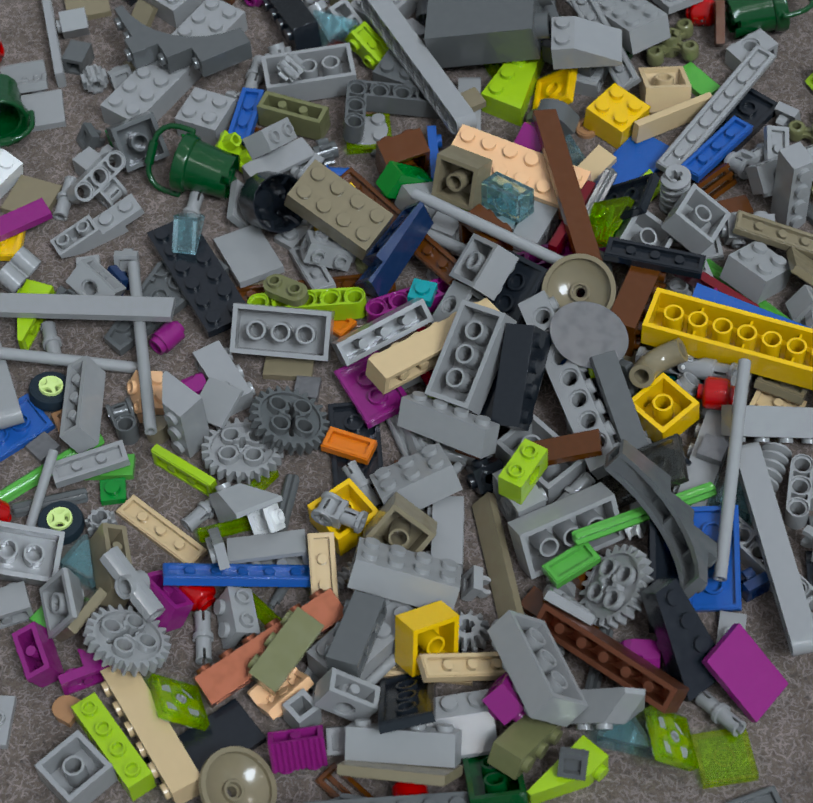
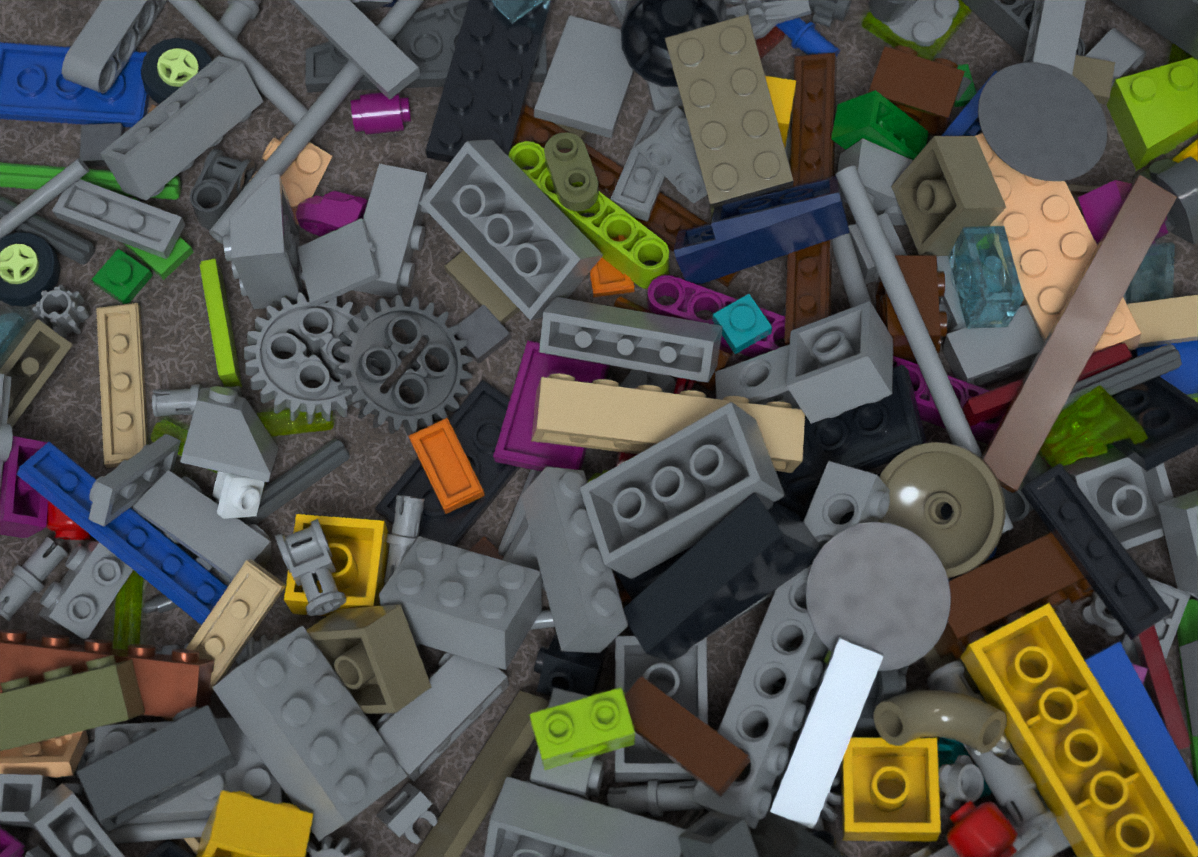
camera: 40 degrees right, 15 degrees up
none -> flat silver sticker [978,62,1107,181]

